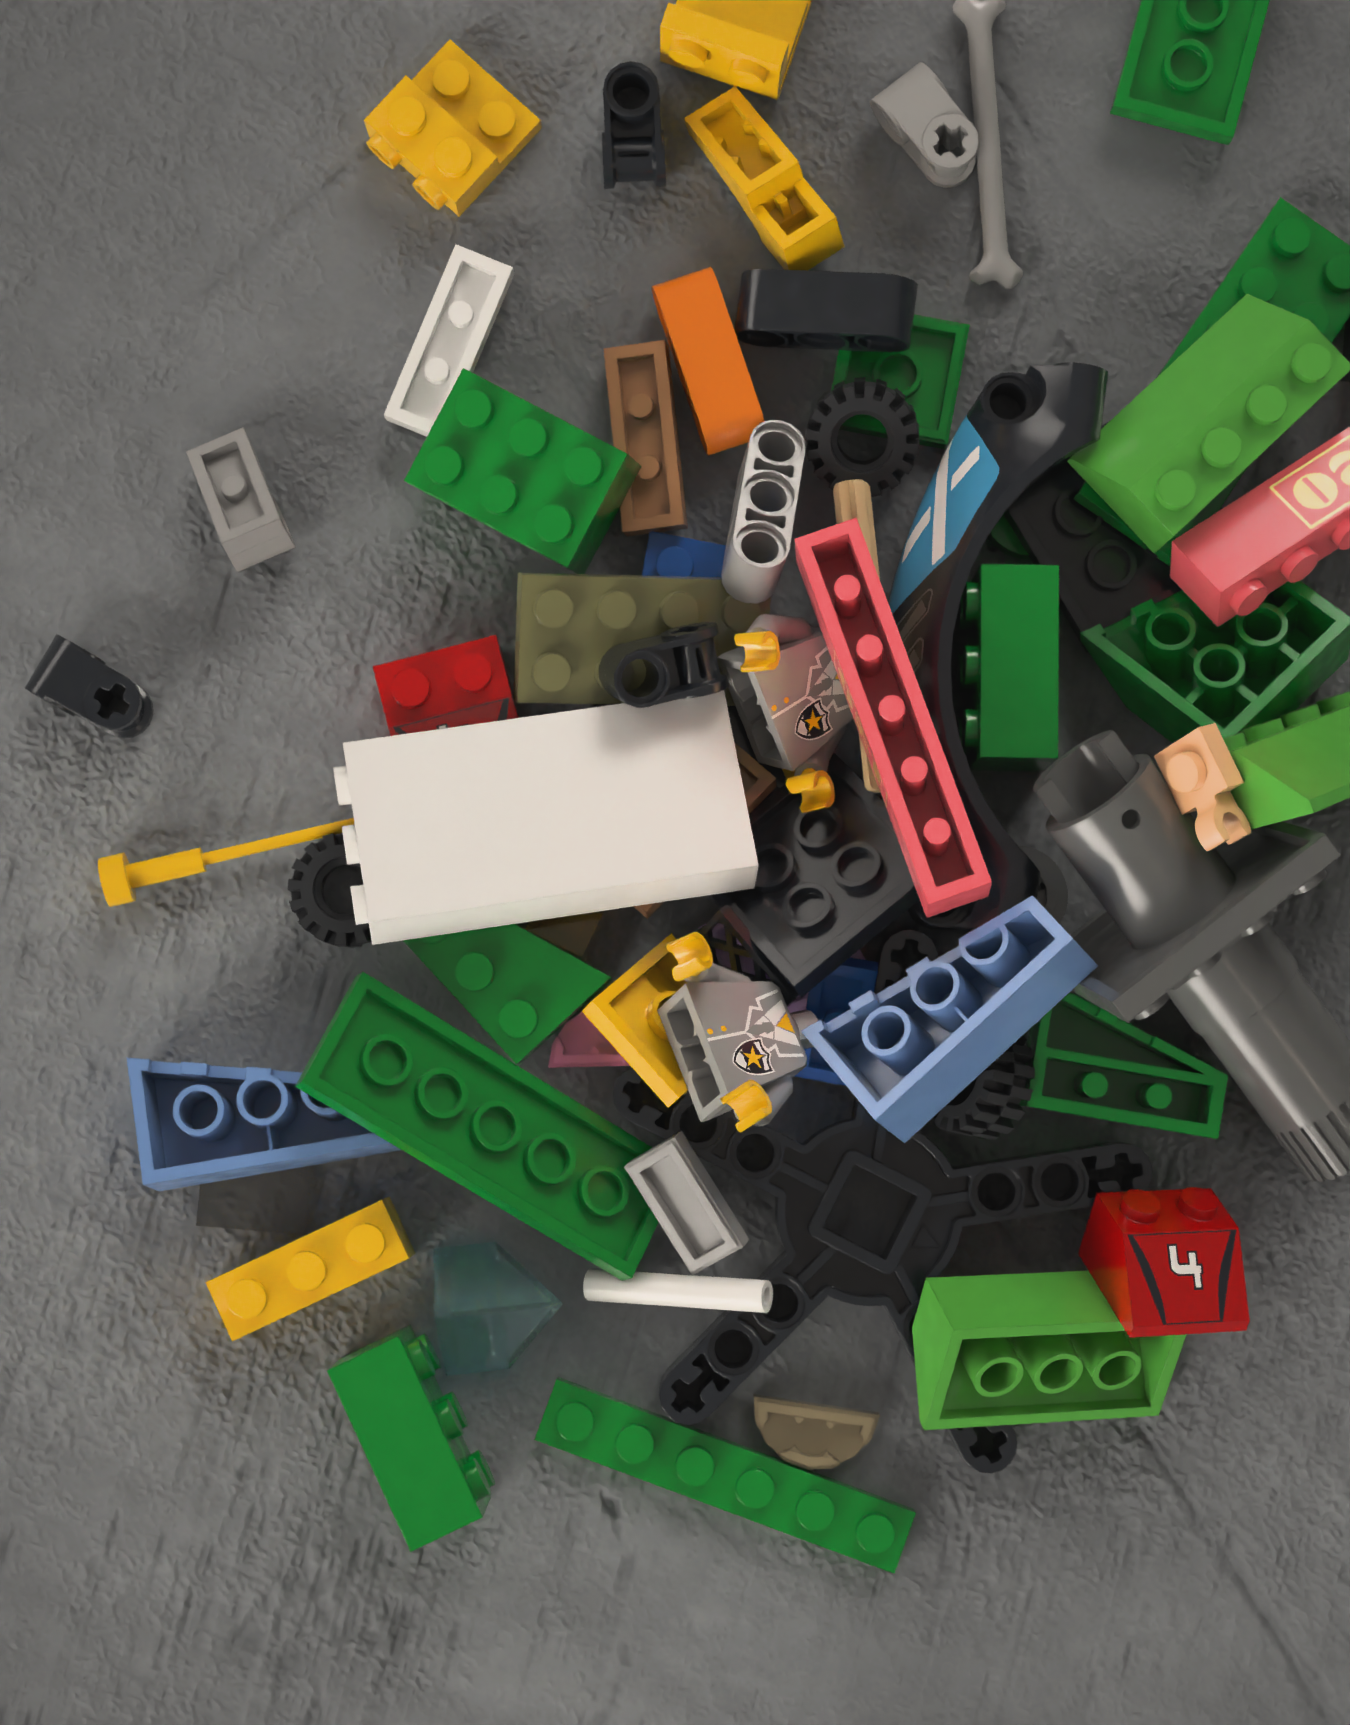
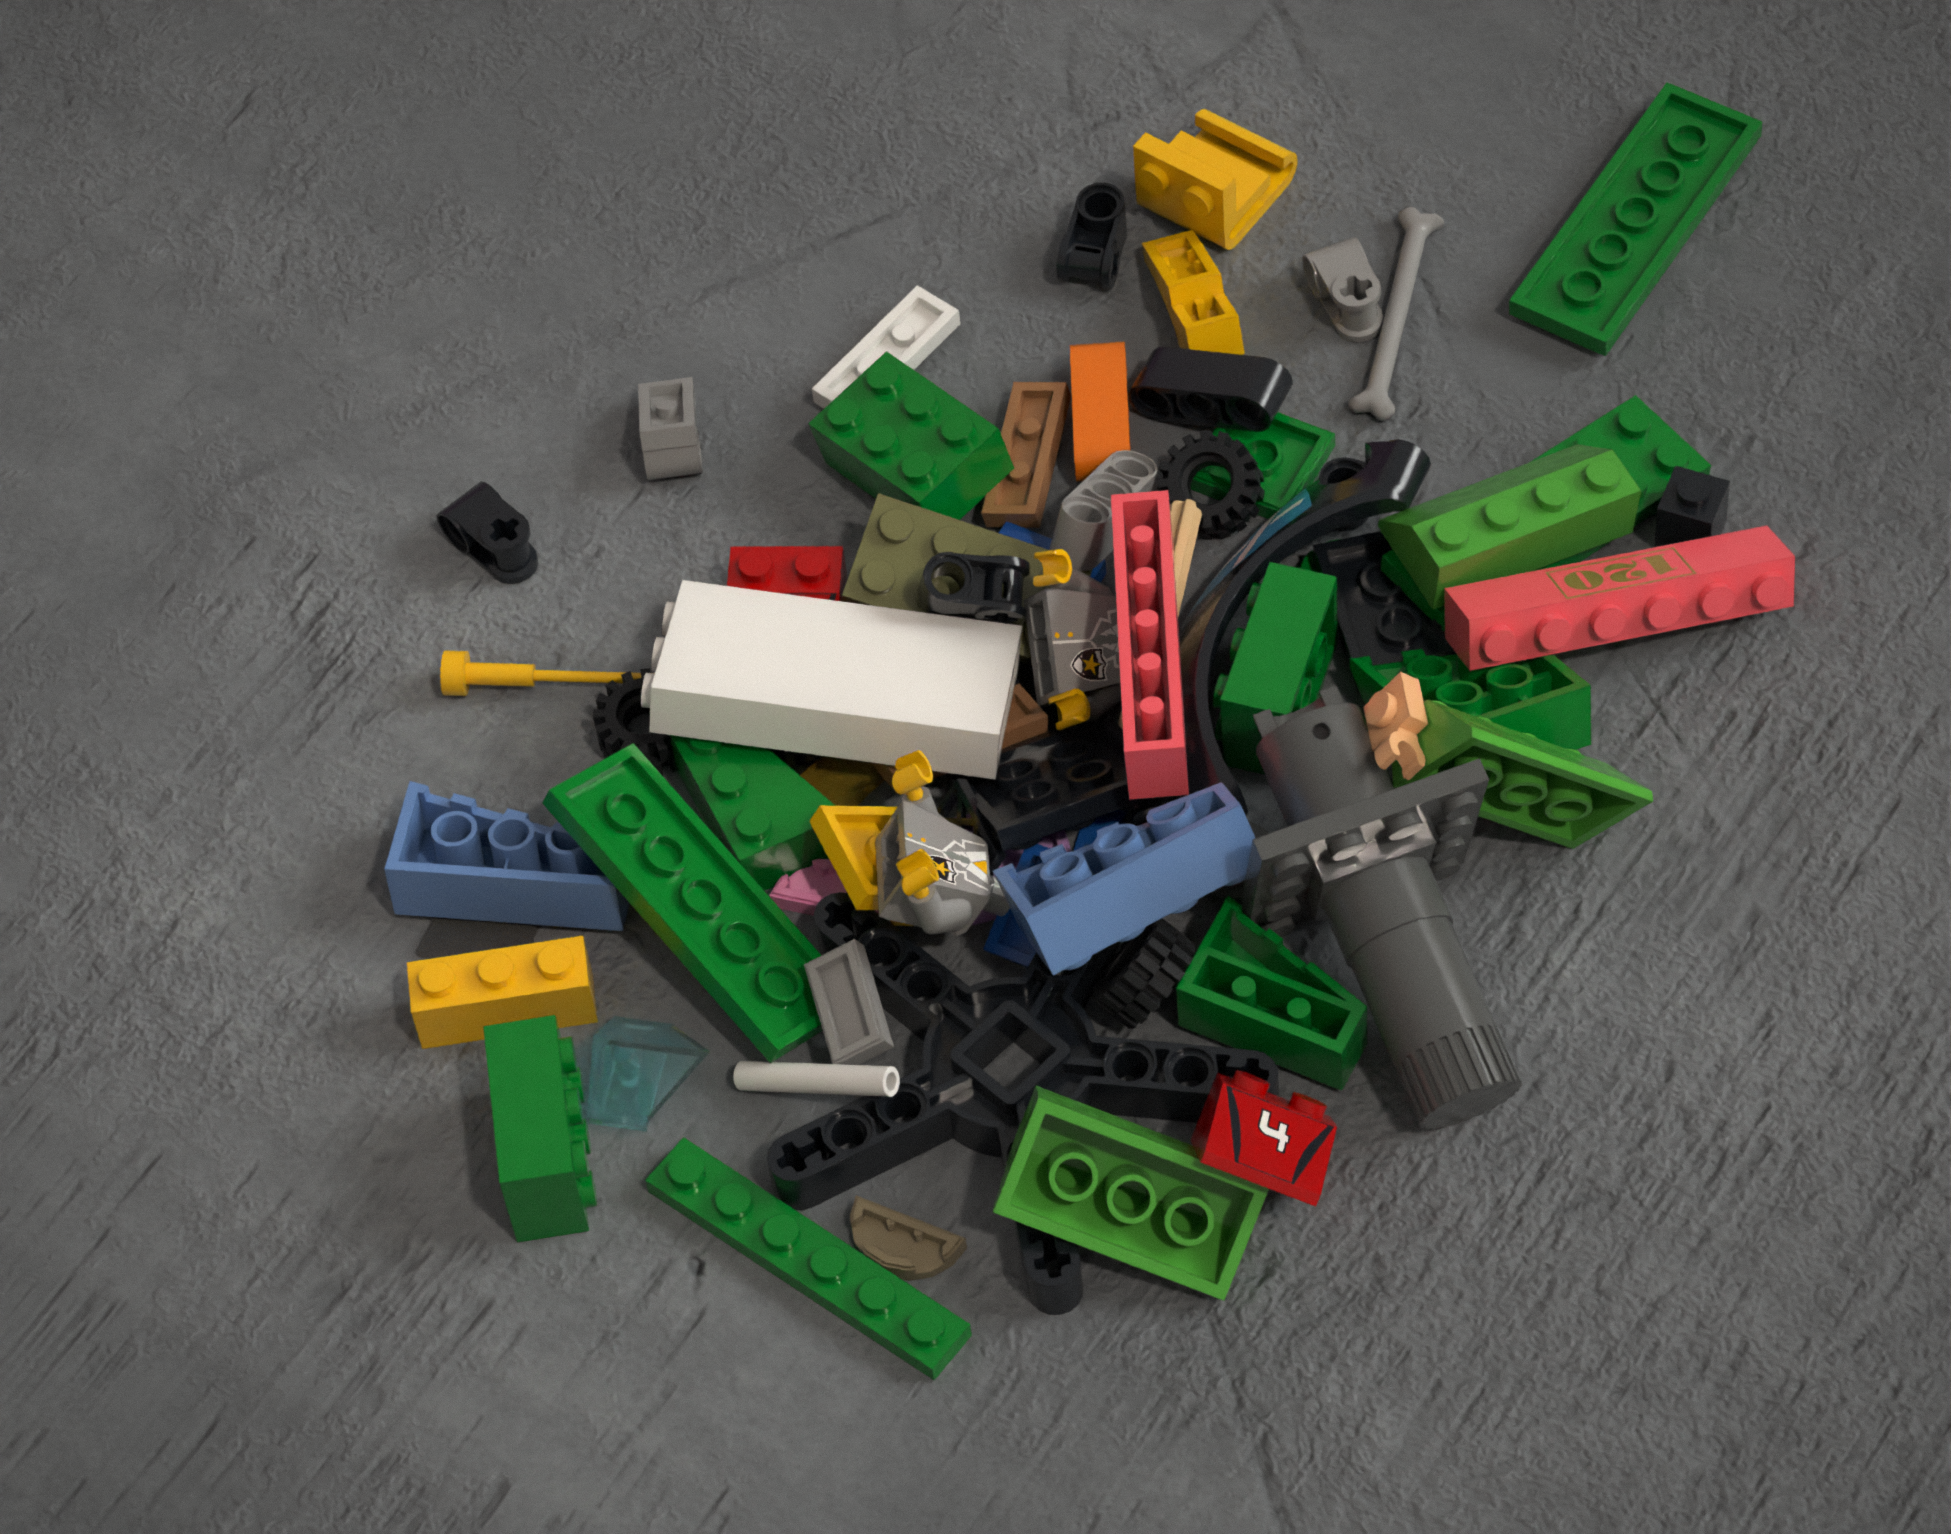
camera: 25 degrees right, 30 degrees down
yellow plate [364,39,542,217] -> none

